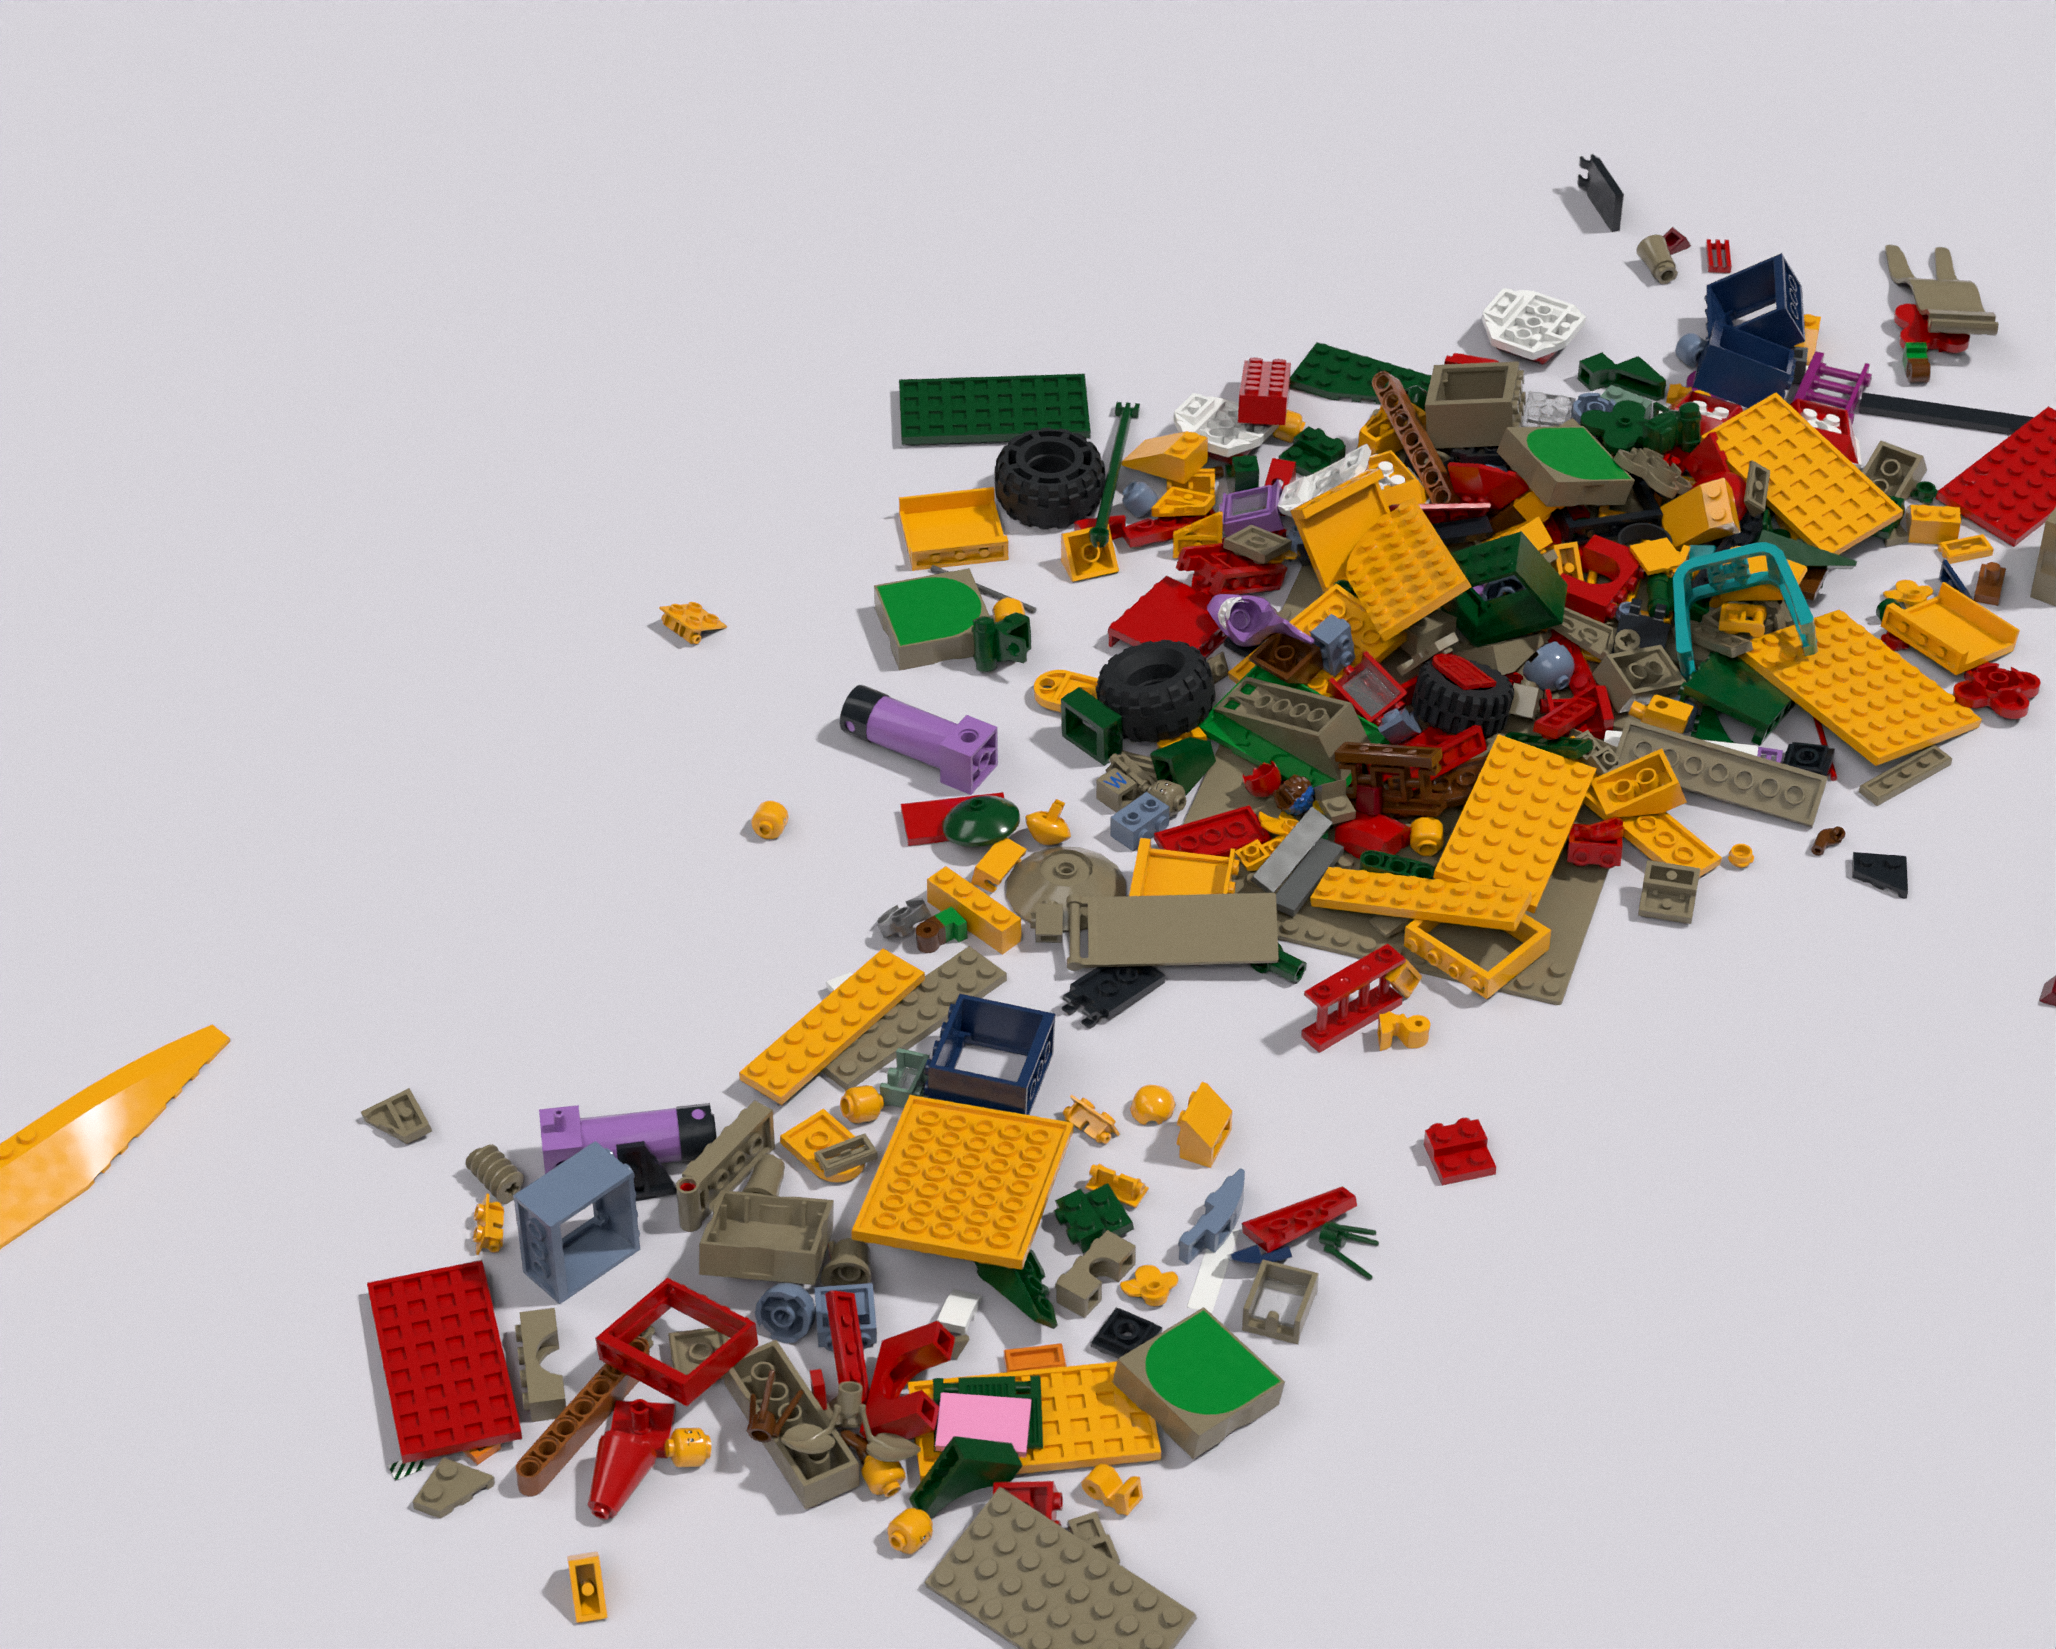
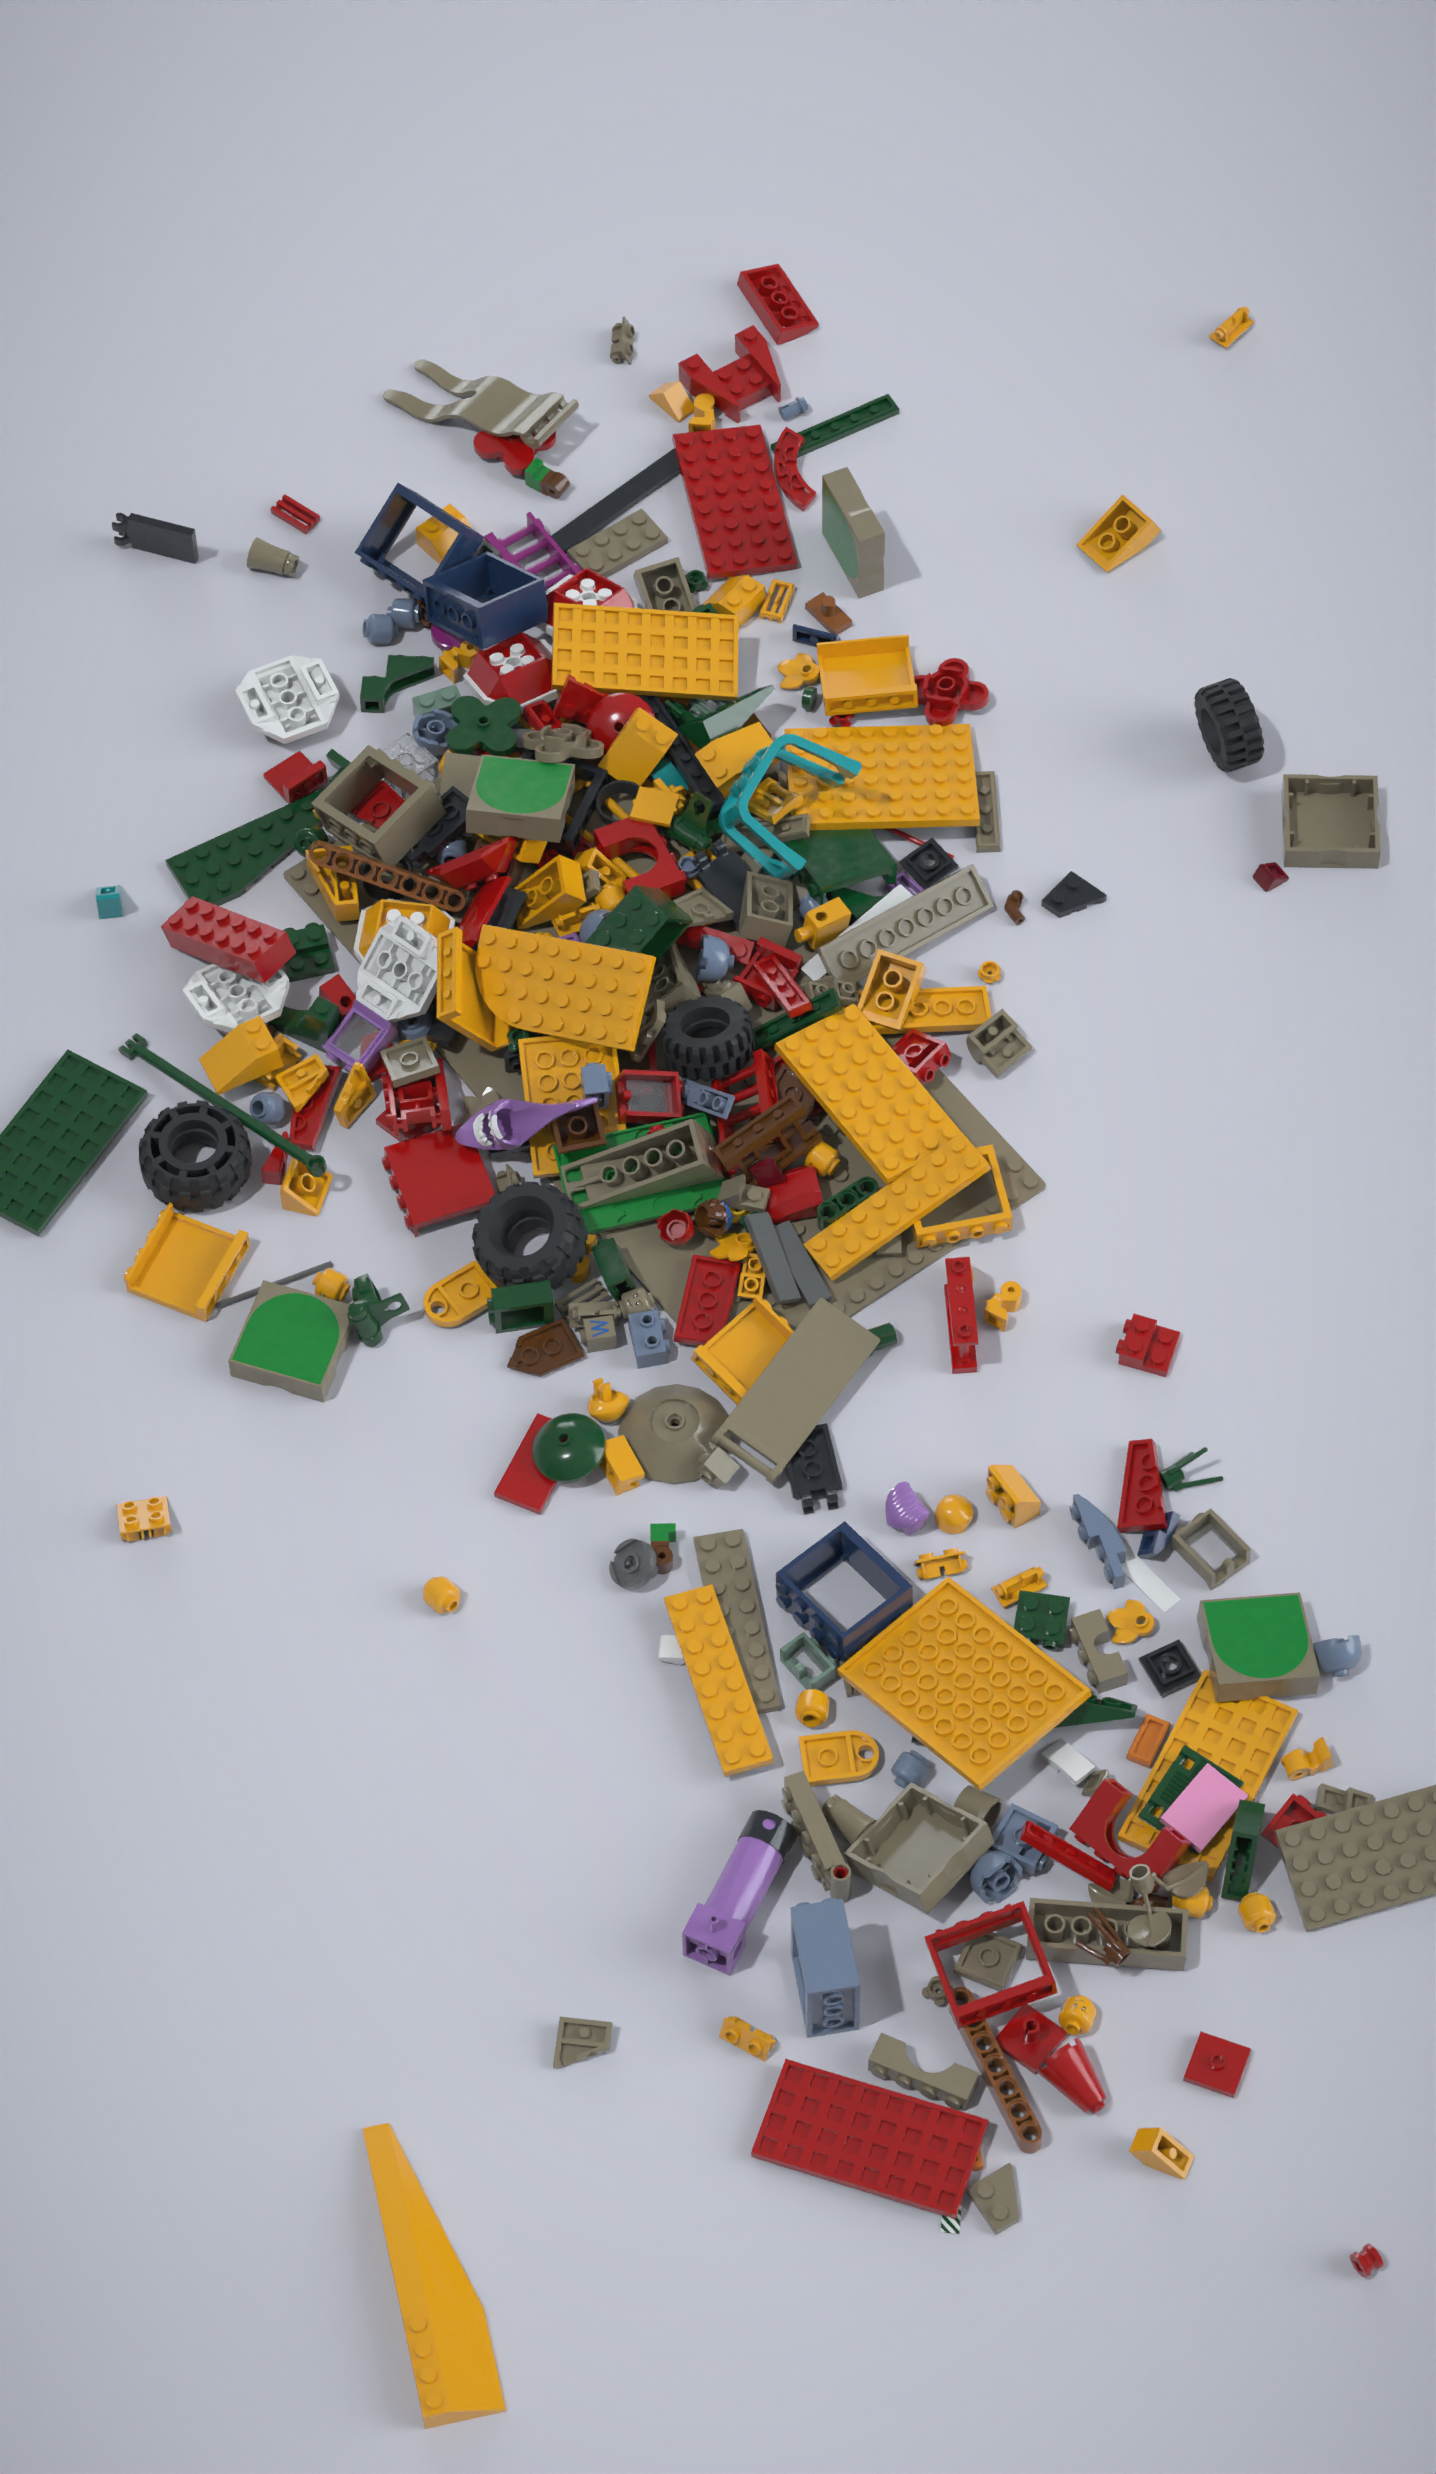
camera: 55 degrees left, 15 degrees up
dark tan piece [465,1144,524,1204] -> none
black wing [616,1141,677,1199] -> none
red tile [809,1369,827,1410] -> none
dark tan tile [814,1133,878,1178] -> none
medium lavender piece [840,685,998,795] -> none
light orange brick [927,866,1021,955] -> none
red window [1432,653,1497,690] -> none
red tile [1580,817,1625,841] -> none
dark tan wheel [1614,629,1640,653] -> none
dark green piece [1642,402,1702,455] -> none
dark red slope [1663,227,1691,255] -> none
dark tan slope [1744,460,1770,517] -> none
none -> teal slope [96,885,123,919]
none -> sand blue head [363,614,398,644]
none -> reddish brown tile [507,1318,585,1377]
none -> dark tan plate [567,508,668,578]
none -> medium lavender hair [885,1481,930,1536]
none -> sand blue head [891,1750,930,1789]
none -> red plate [1183,2032,1251,2098]
none -> sand blue cylinder [1313,1635,1362,1677]

